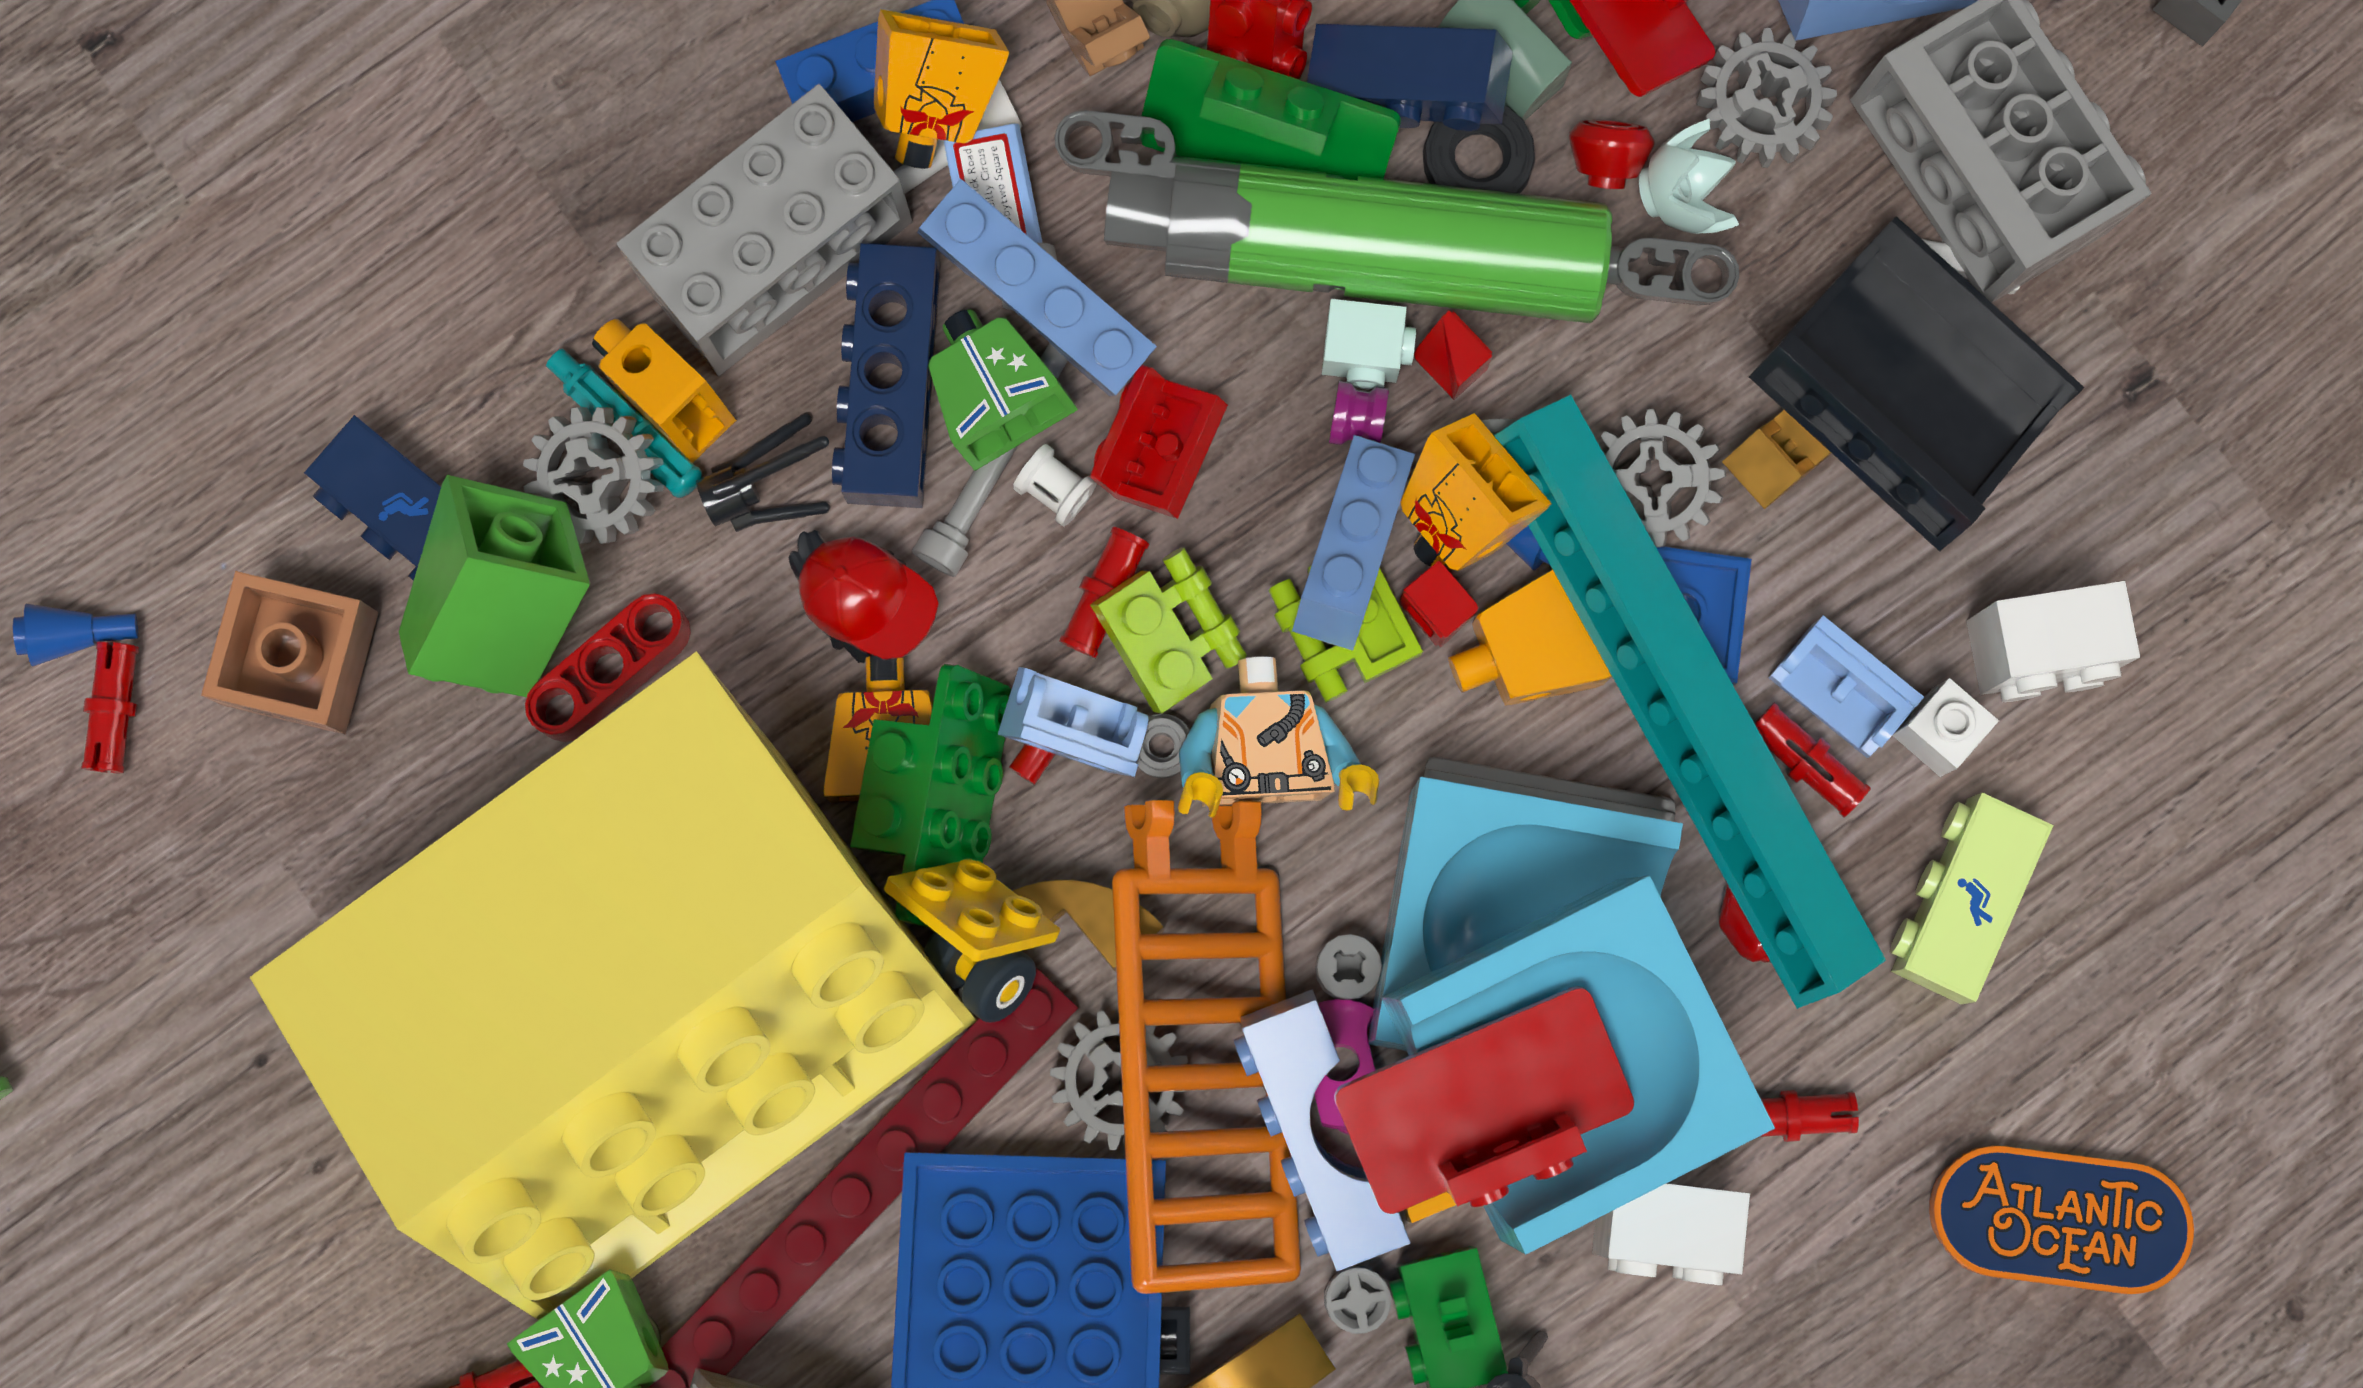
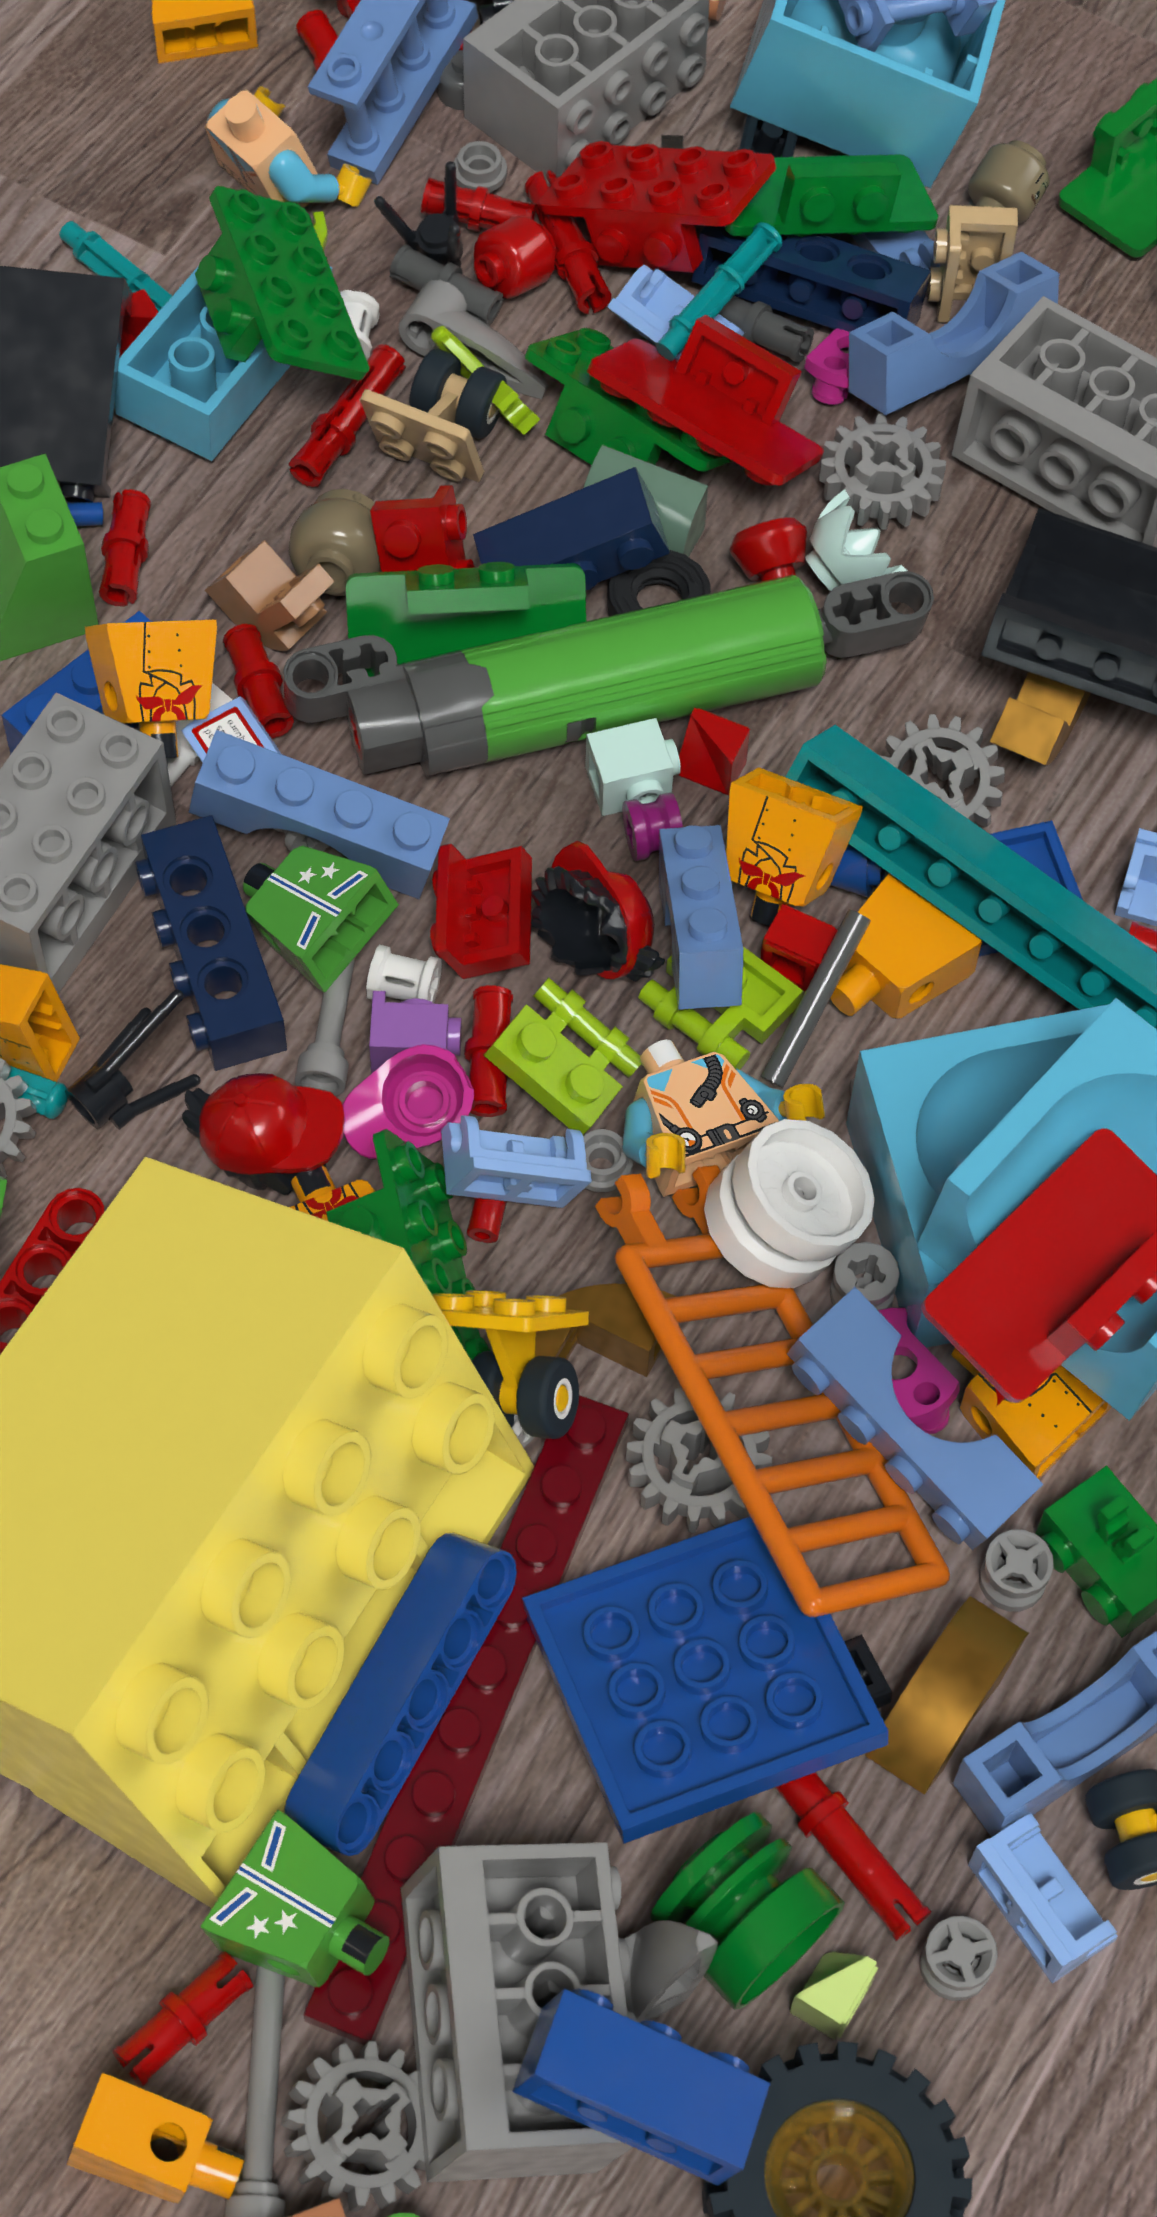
camera: 25 degrees left, 20 degrees down
none -> red pin [223,624,294,738]
none -> blue beam [284,1533,517,1856]
none -> dark pink piece [343,1044,474,1159]
none -> medium lavender brick [369,991,461,1074]
none -> black hair [531,840,665,982]
none -> white wheel [704,1119,875,1288]
none -> dark grey bar [761,909,871,1088]

